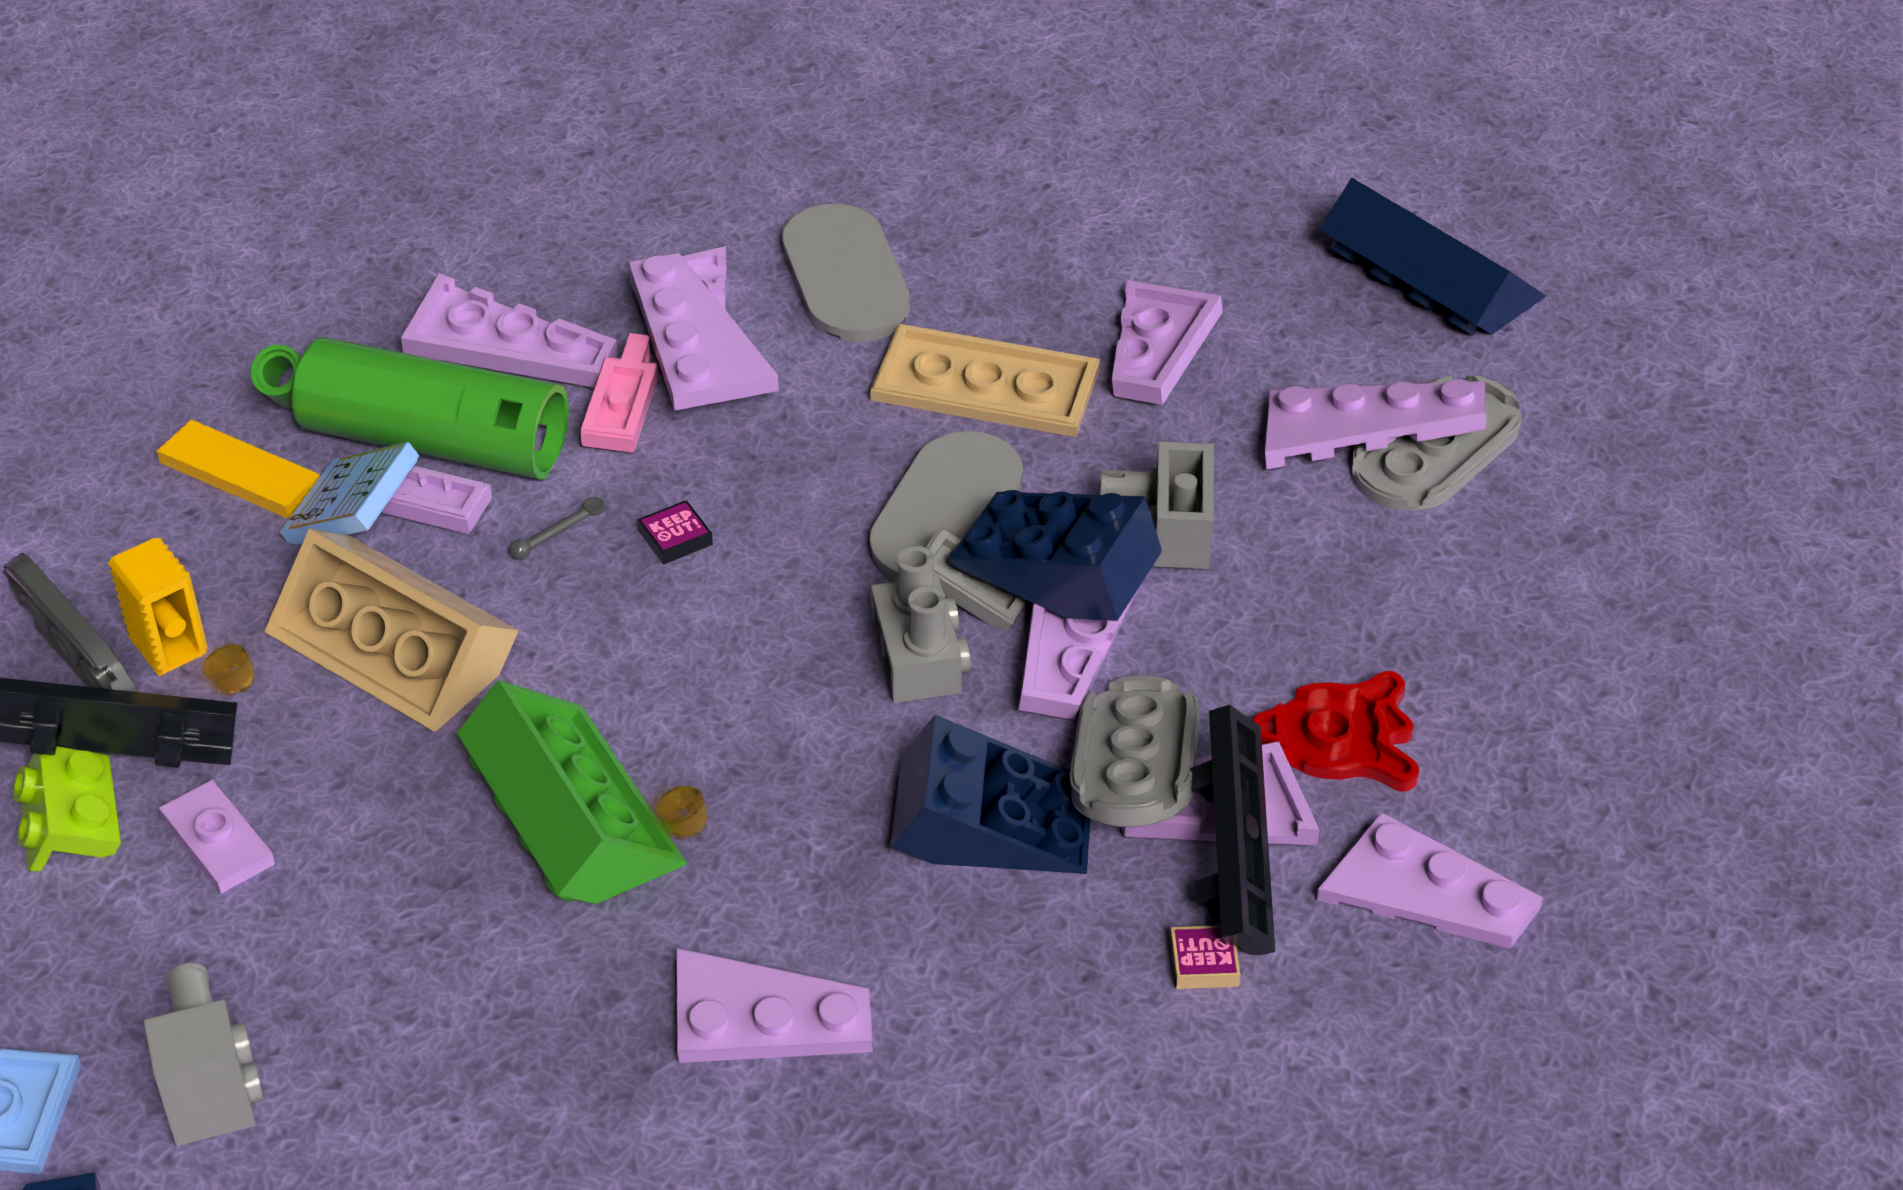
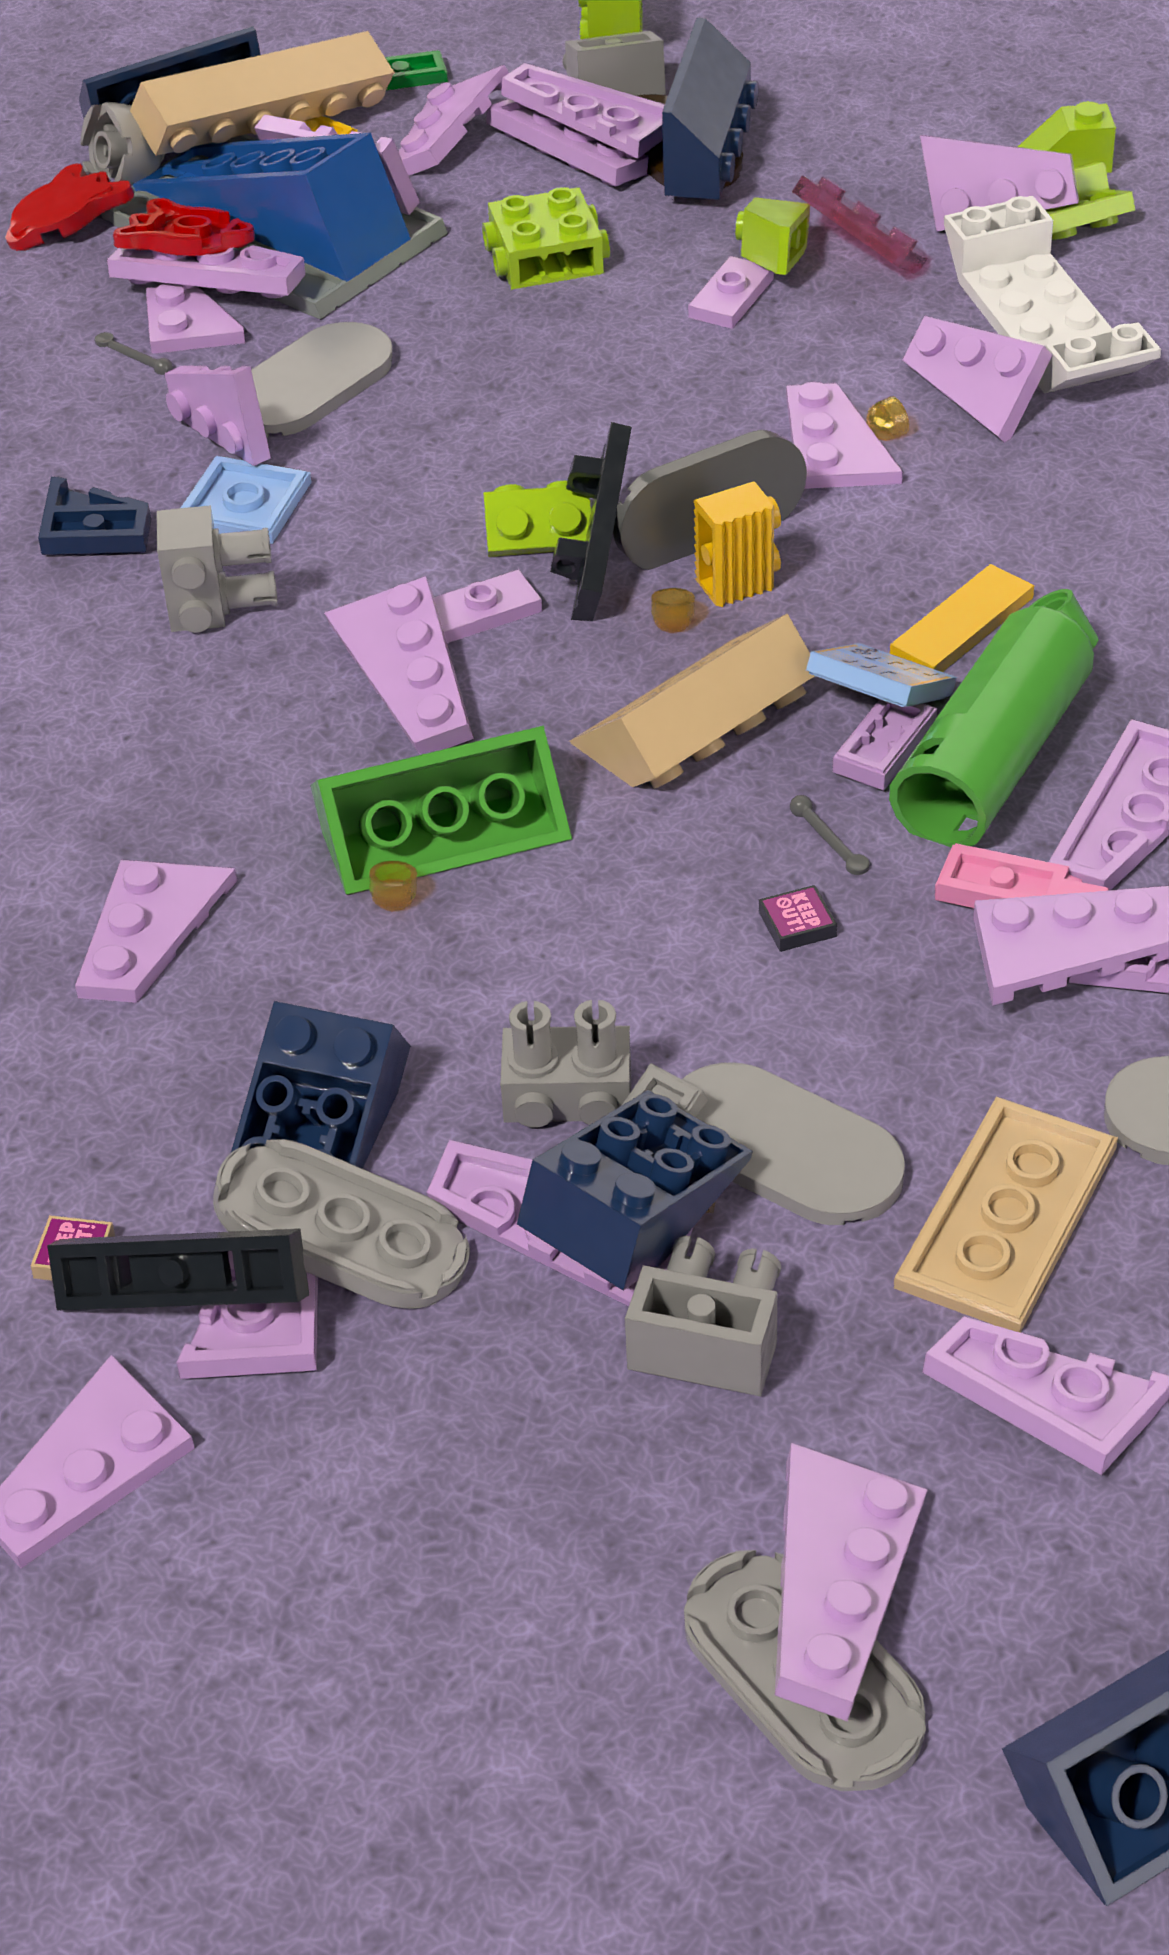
camera: 105 degrees right, 0 degrees up
red tile [1252,671,1420,792] -> none
none -> lavender wing [324,576,474,754]

